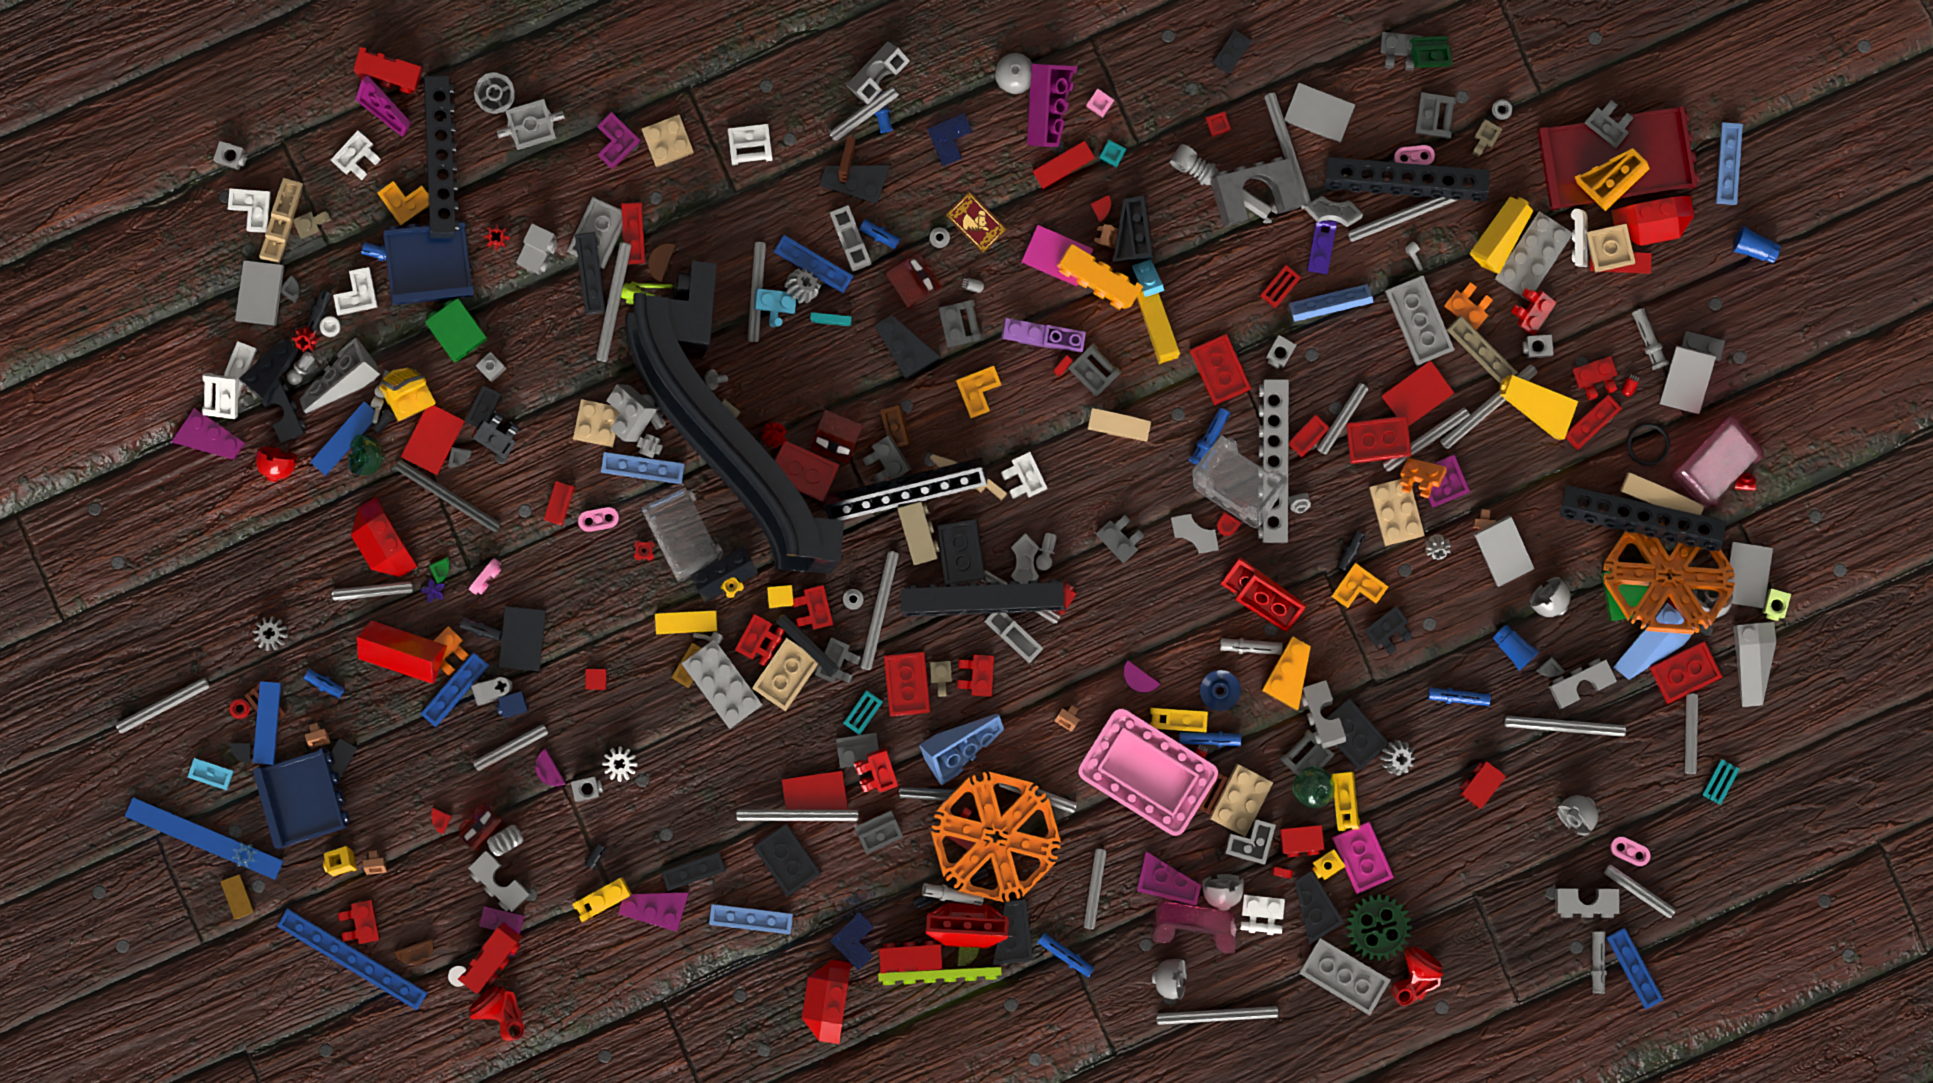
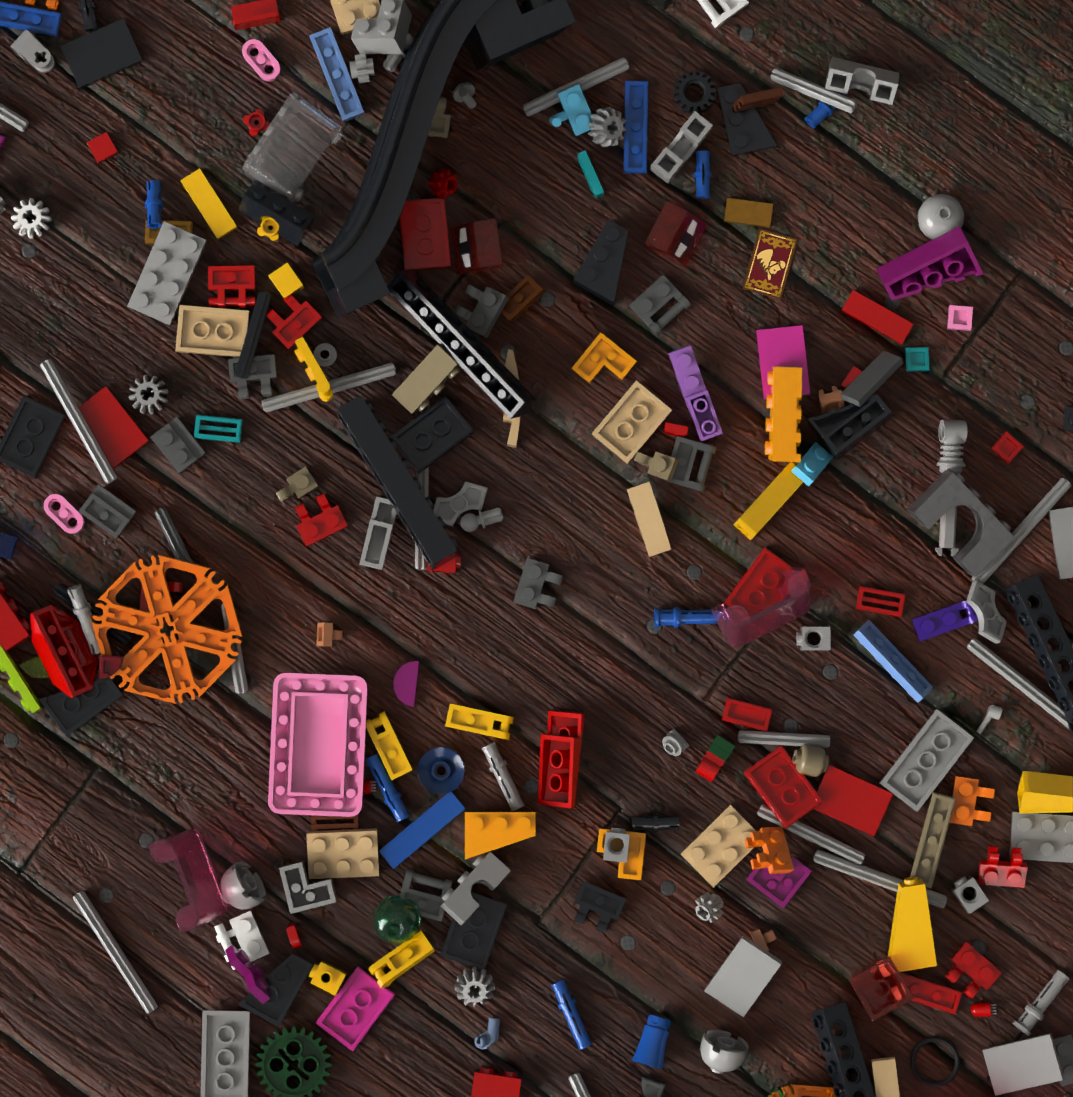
camera: 60 degrees right, 0 degrees up
dark blue brick [496,691,529,718] -> none
light grey hand [693,632,723,645] -> none
red plate [854,748,898,793] -> none
red tile [884,652,930,717] -> none
medium blue wedge [920,714,1004,785] -> none
clear blue plate [927,113,972,167] -> none
light grey plate [930,227,950,248] -> none
light grey piece [962,278,984,293] -> none
white plate [1001,452,1048,499] -> none
blue pin [1038,933,1095,978] -> none
light grey axle [1084,848,1106,929] -> none
magenta wing [1137,852,1201,905] -> none
light grey cylinder [1152,959,1187,999] -> none
light grey tile [1171,514,1219,554] -> none
clear windscreen [1192,435,1288,529] -> none
red tile [1217,511,1242,536] -> none
light grey brick [1258,380,1289,543] -> none
red brick [1280,825,1324,858] -> none
none -> bright pink plate [44,494,85,534]
none -> dark red tile [99,655,124,679]
none -> light grey gear [129,375,169,415]
none -> blue pin [145,180,163,229]
none -> magenta plate [225,945,270,1004]
none -> yellow plate [294,337,333,402]
none -> blue tile [379,792,466,869]
none -> yellow plate [445,704,514,740]
none -> sand blue arm [474,1018,500,1049]
none -> tan plate [592,380,672,464]
none -> light grey brick [603,827,630,863]
none -> dark tan plate [634,452,679,482]
none -> black tyre [673,70,716,115]
none -> leg [695,735,735,782]
none -> clear pink windscreen [711,567,811,647]
none -> pearl gold tile [724,198,773,228]
none -> dark tan head [792,744,829,777]
none -> dark grey tile [841,351,903,407]
none -> clear red slope [849,957,914,1021]

